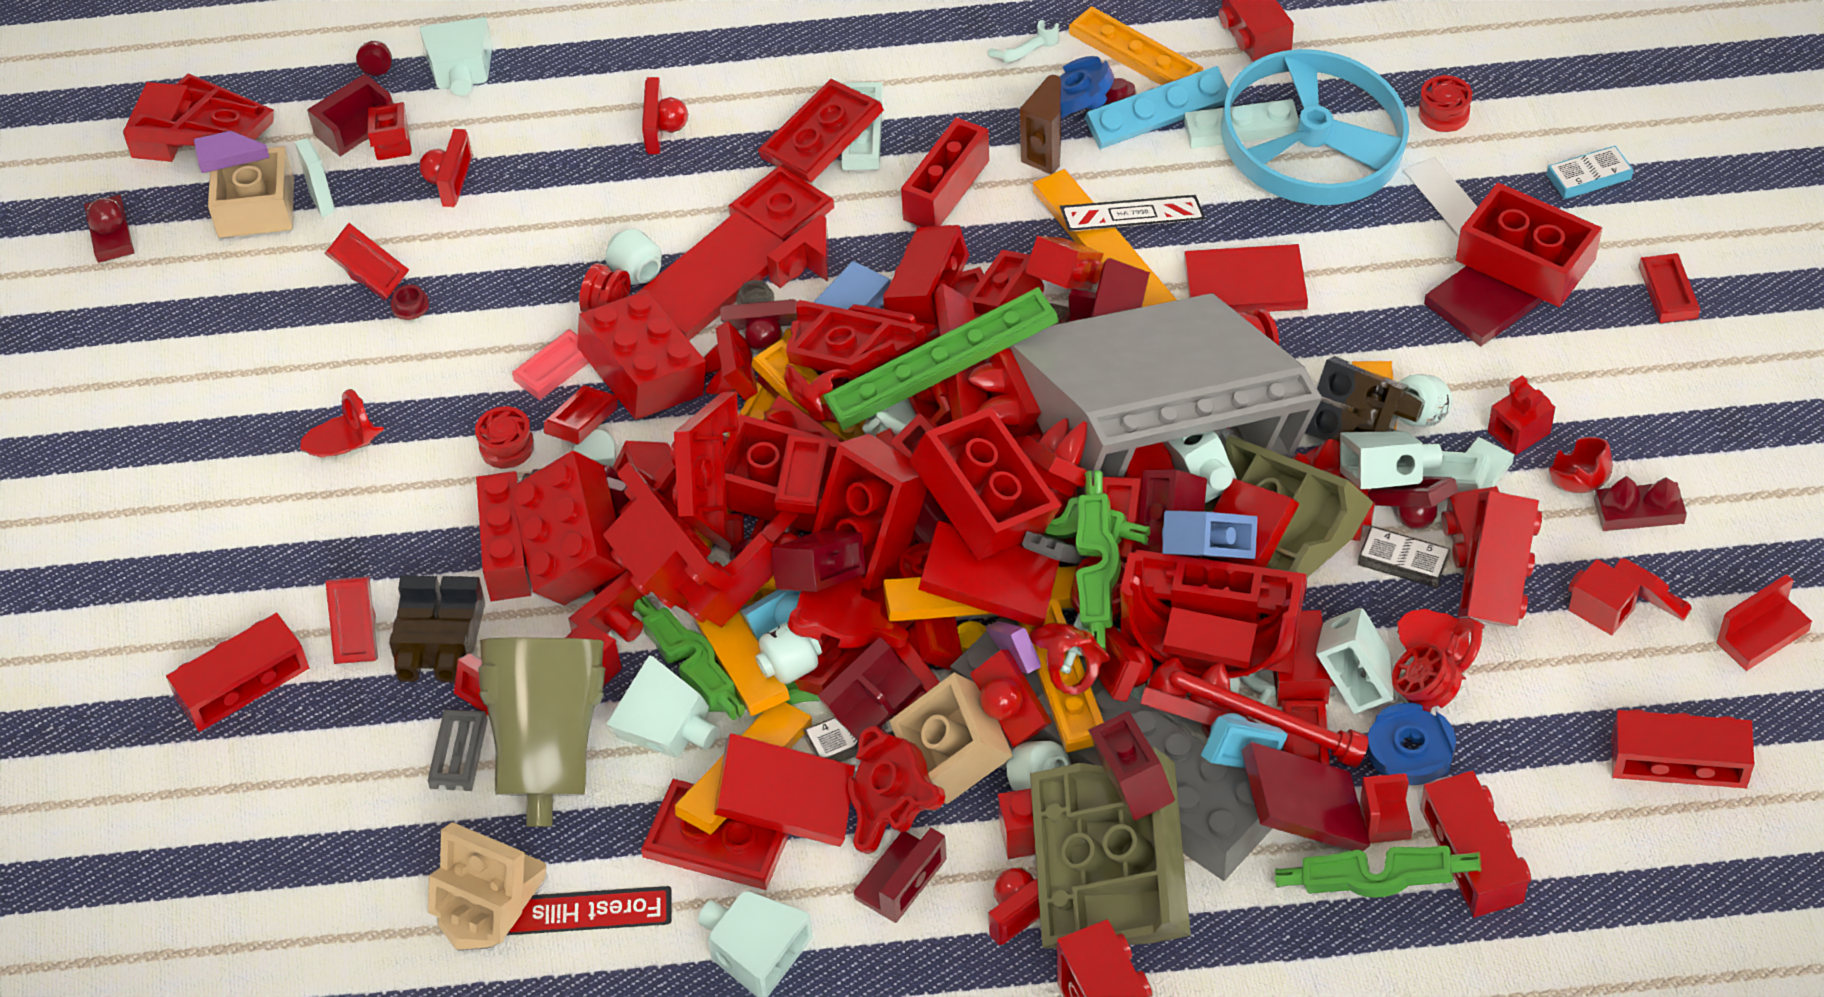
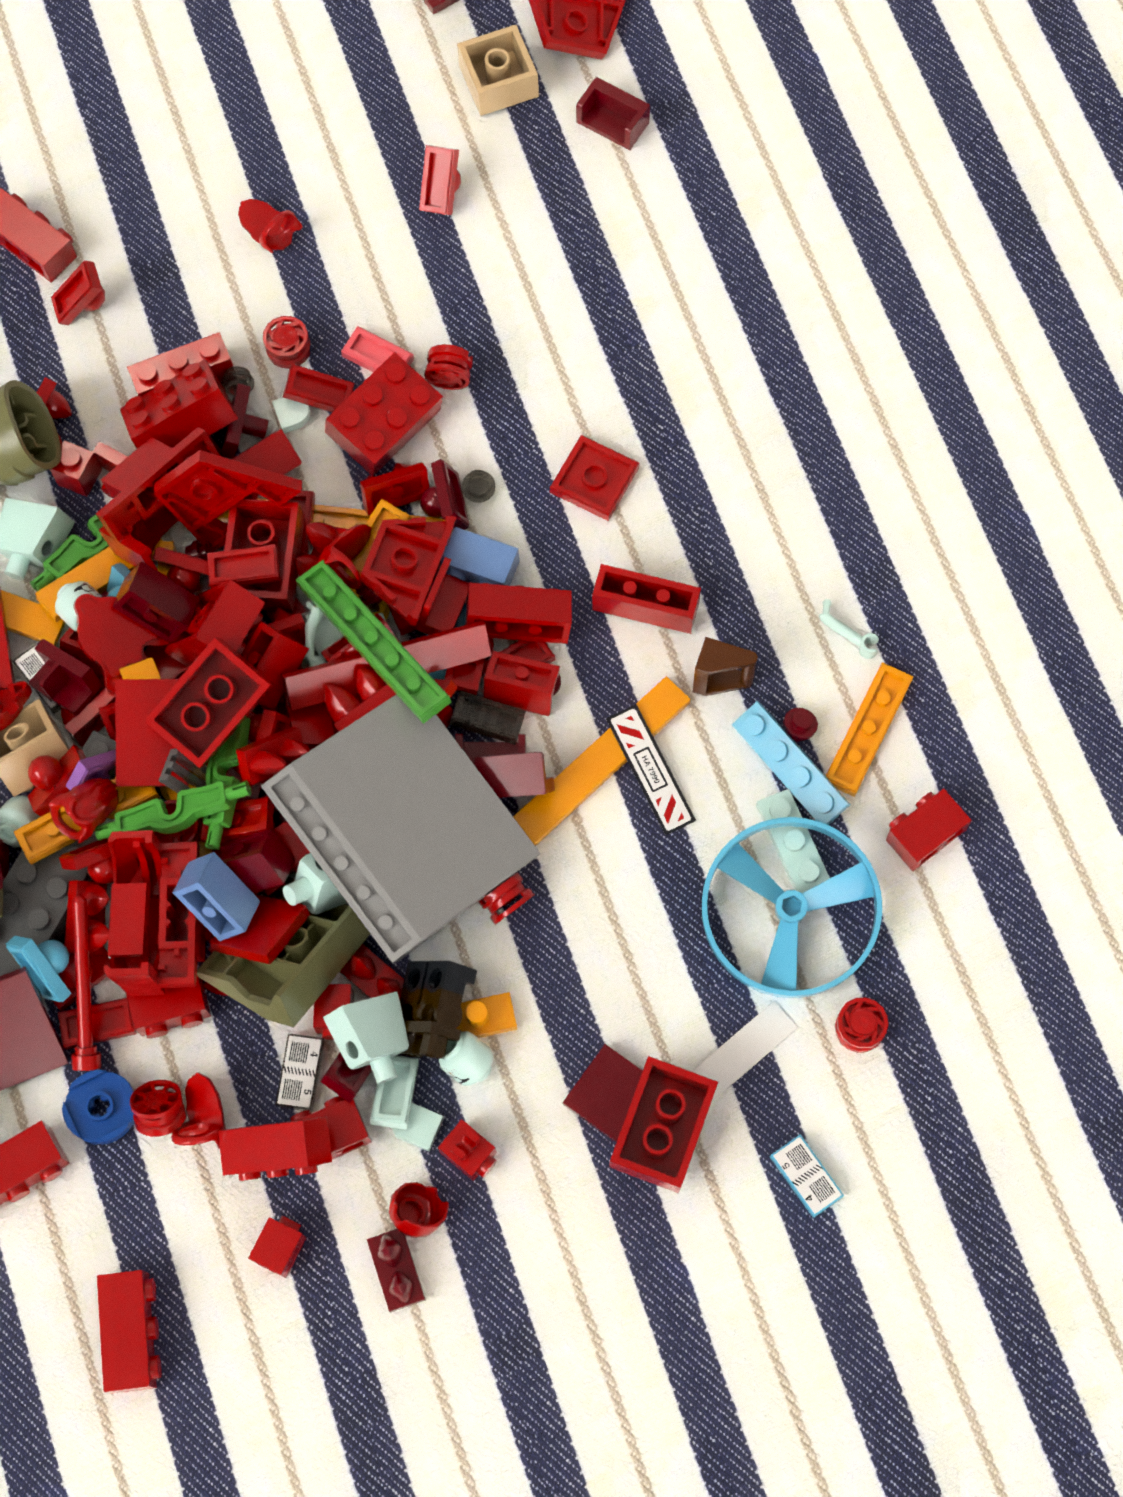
camera: 75 degrees right, 20 degrees up
medium lavender tile [194,131,270,173] -> none
light aqua tile [295,138,335,217] -> none
dark red plate [356,41,392,76] -> none
red slope [368,102,412,160] -> none
dark brown hips [389,575,485,683] -> none
dark red plate [390,285,429,320] -> none
red tile [419,129,473,207] -> none
light aqua torso [420,17,492,96] -> none
light aqua head [605,228,662,285] -> none
red tile [636,212,784,341] -> none
red tile [642,77,689,155] -> none
red tile [758,79,884,183] -> none
red slope [766,214,829,288] -> none
light aqua plate [842,82,883,170] -> none
red brick [1025,236,1104,289] -> none
blue plate [1059,56,1114,118] -> none
red tile [1184,244,1308,313] -> none
light aqua torso [1316,608,1393,714] -> none
red panel [1359,773,1413,843] -> none
red tile [1614,558,1692,621] -> none
red tile [1638,253,1700,323] -> none
red panel [1716,574,1812,671] -> none

